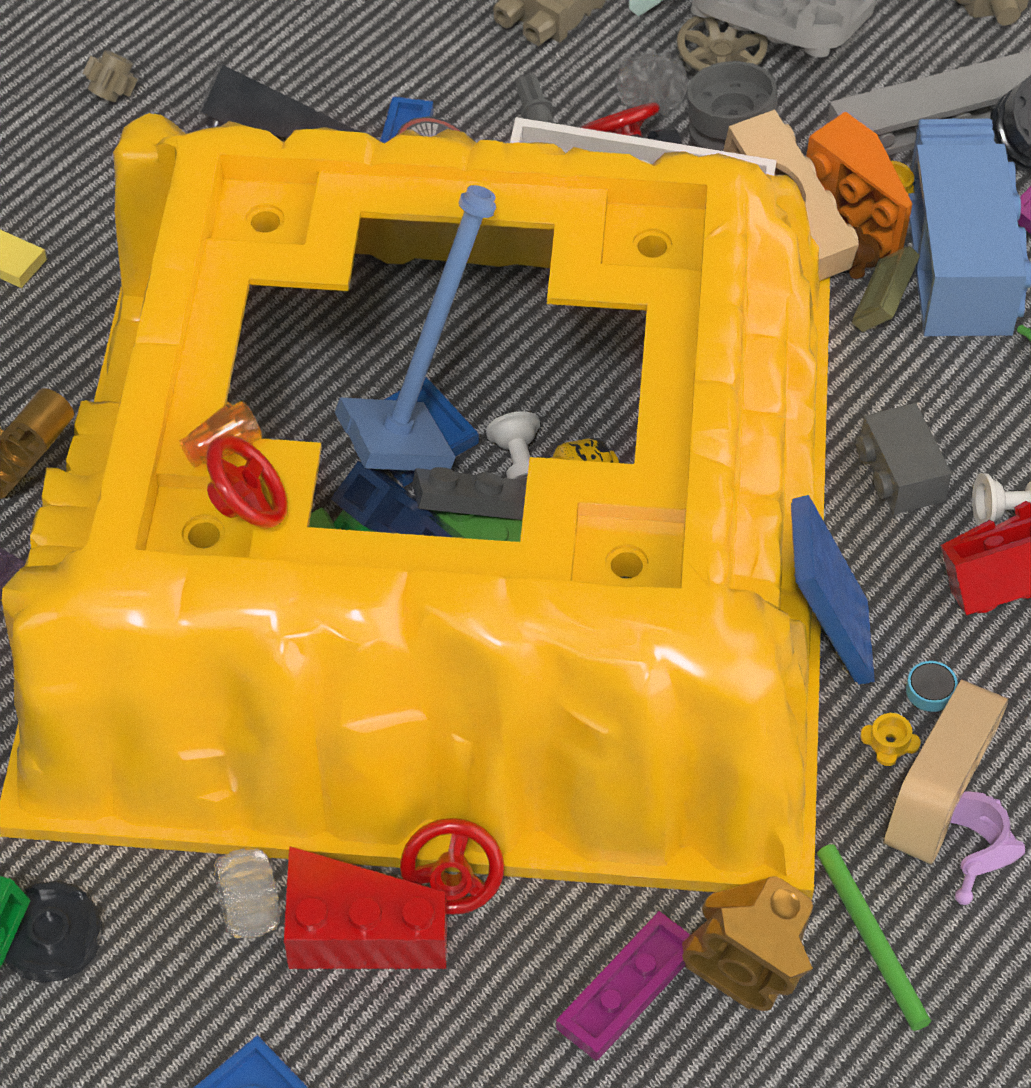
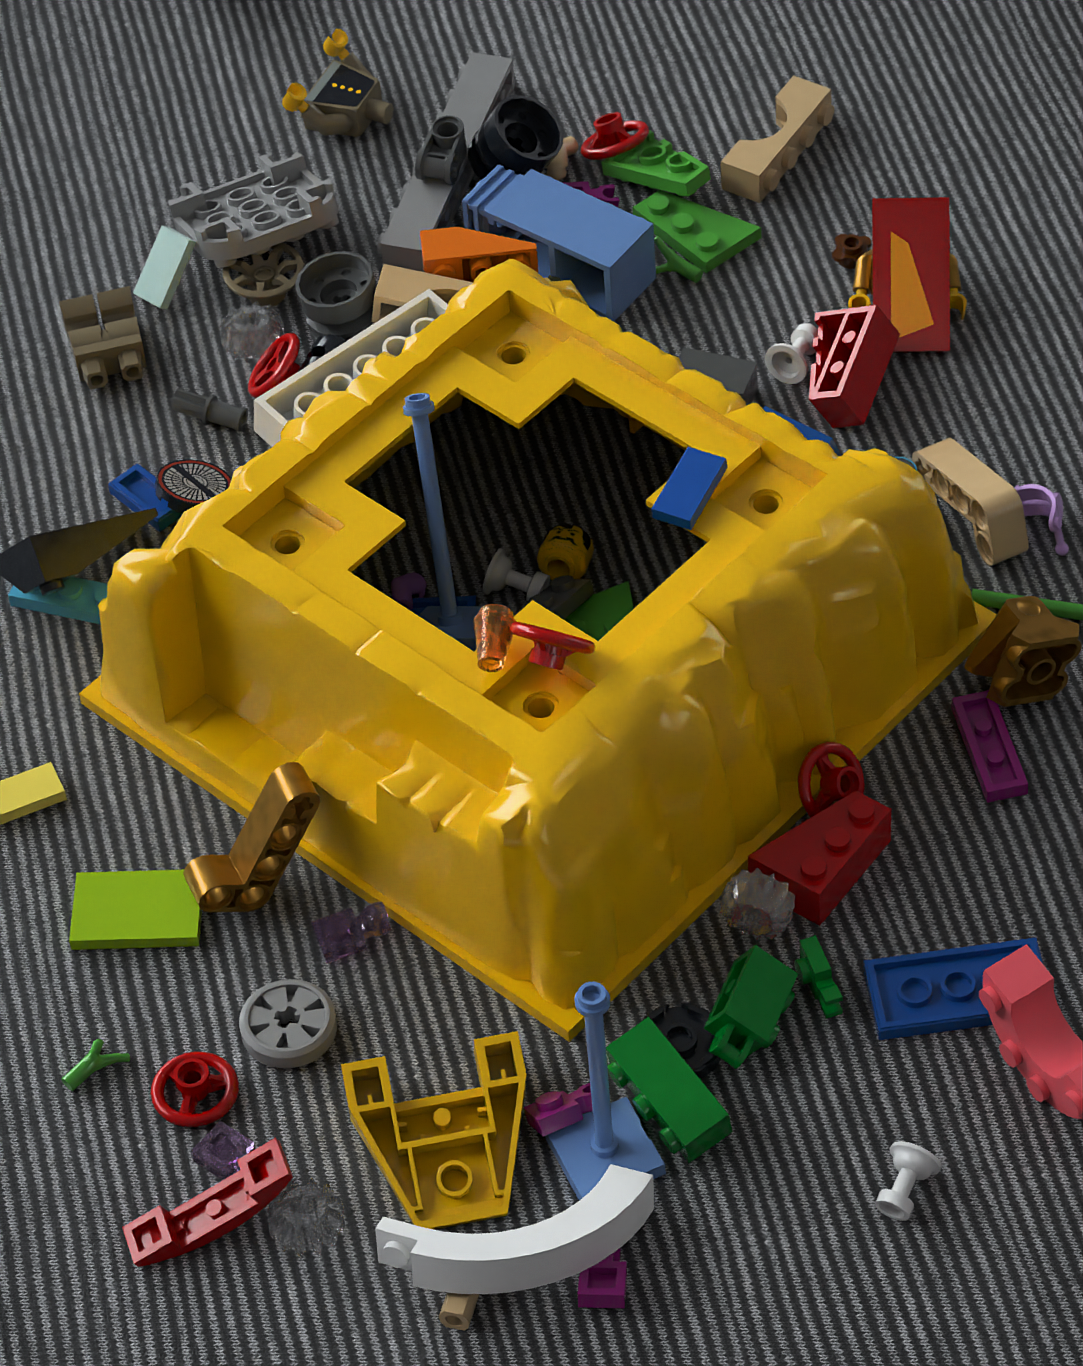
camera: 50 degrees left, 5 degrees down
none -> medium lavender arm [391,572,427,611]
none -> dark grey piece [415,115,467,185]
none -> blue tile [651,447,728,530]
none -> green brick [704,945,798,1069]
none -> green plate [794,935,843,1019]

